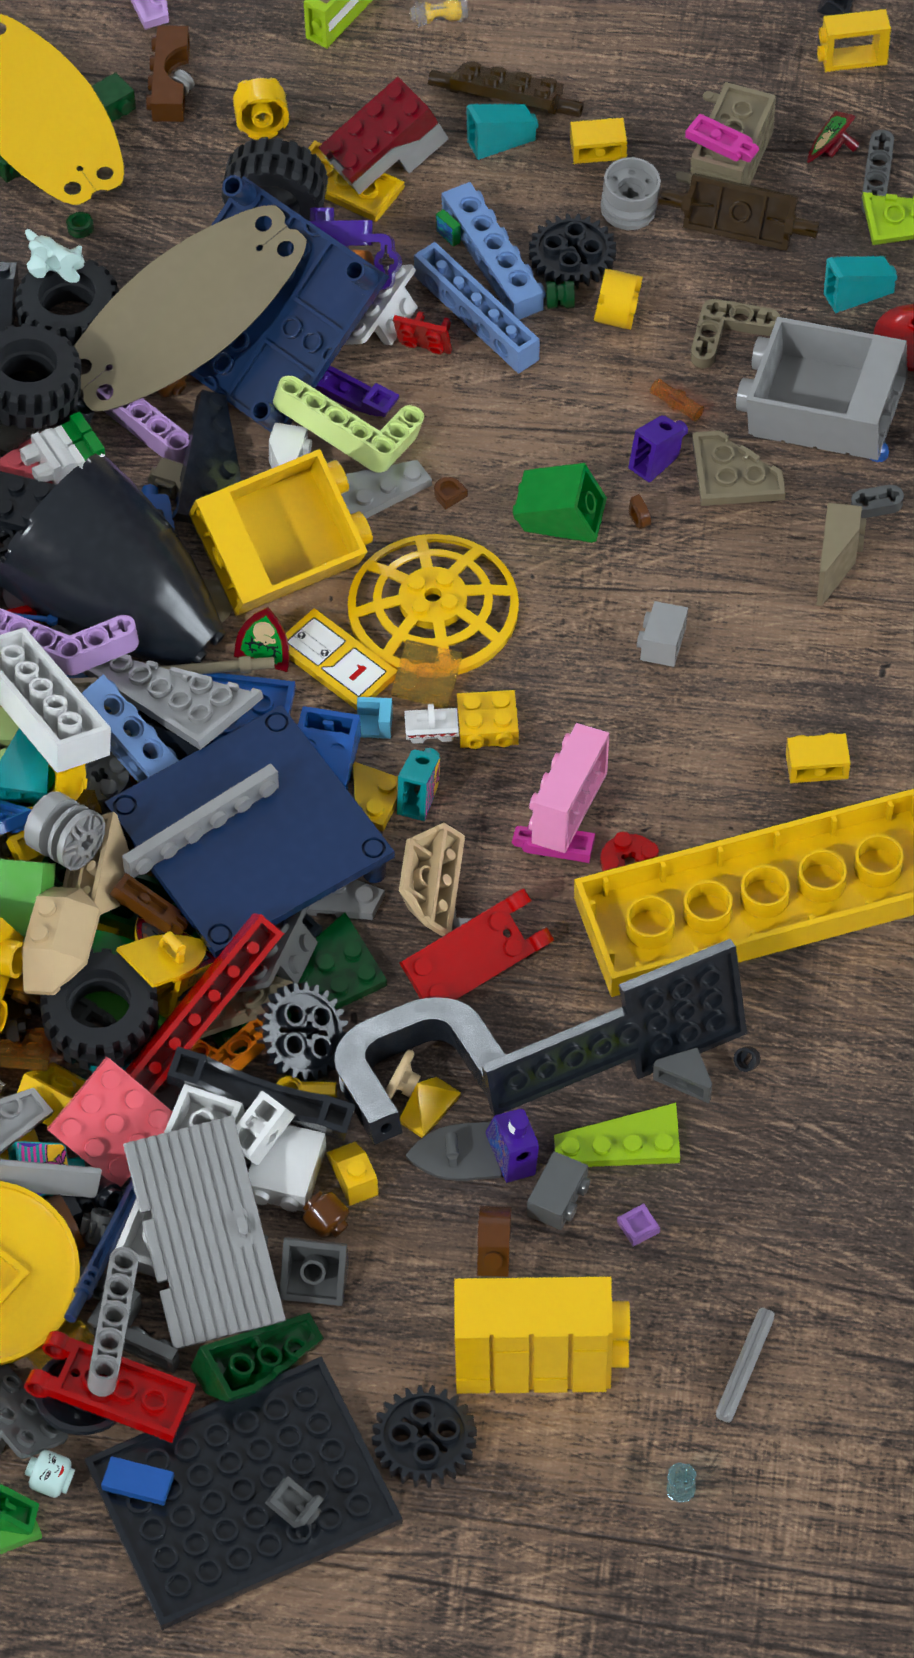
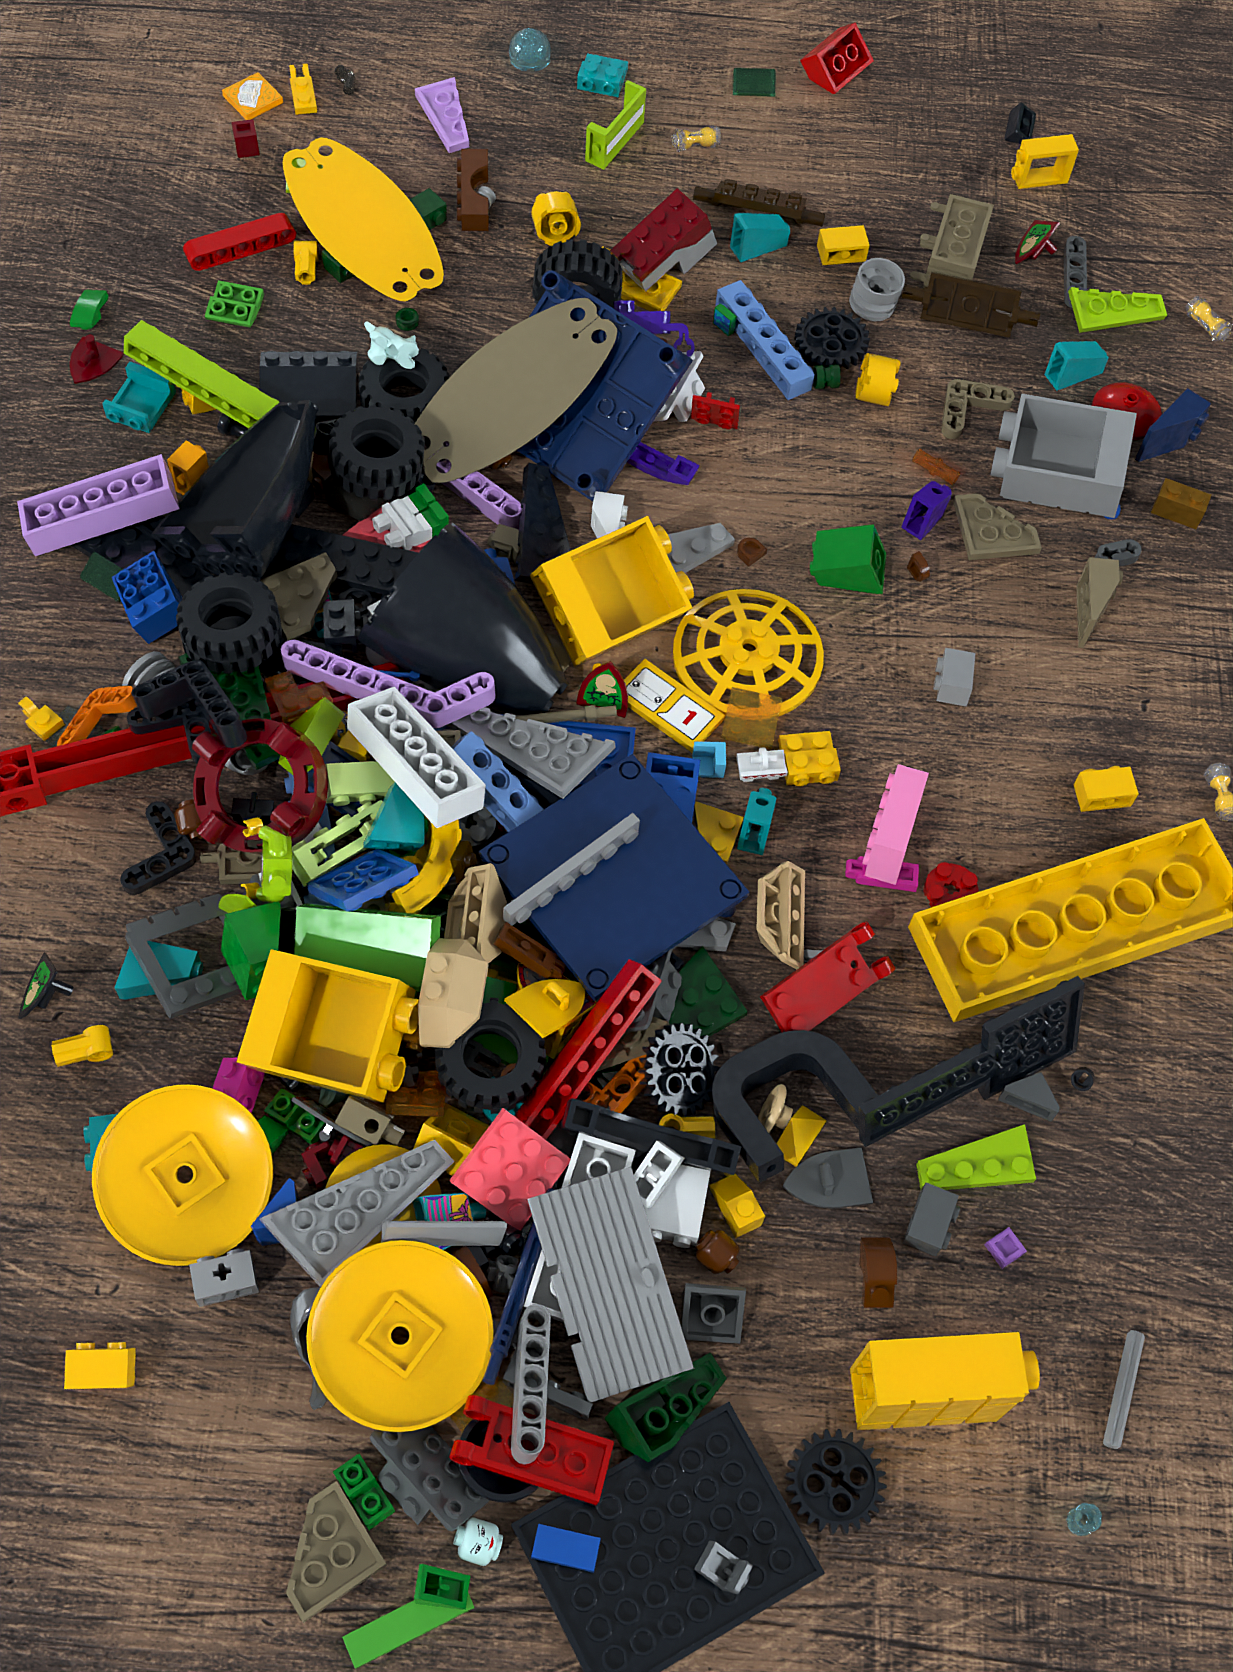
camera: 10 degrees left, 5 degrees up
light grey wheel [24,791,105,870] -> none
yellowish green beam [273,375,424,473] -> none
medium blue brick [414,242,540,374] -> none
dark purple torso [485,1109,539,1183] -> none
dark pink hinge [685,114,759,162] -> none

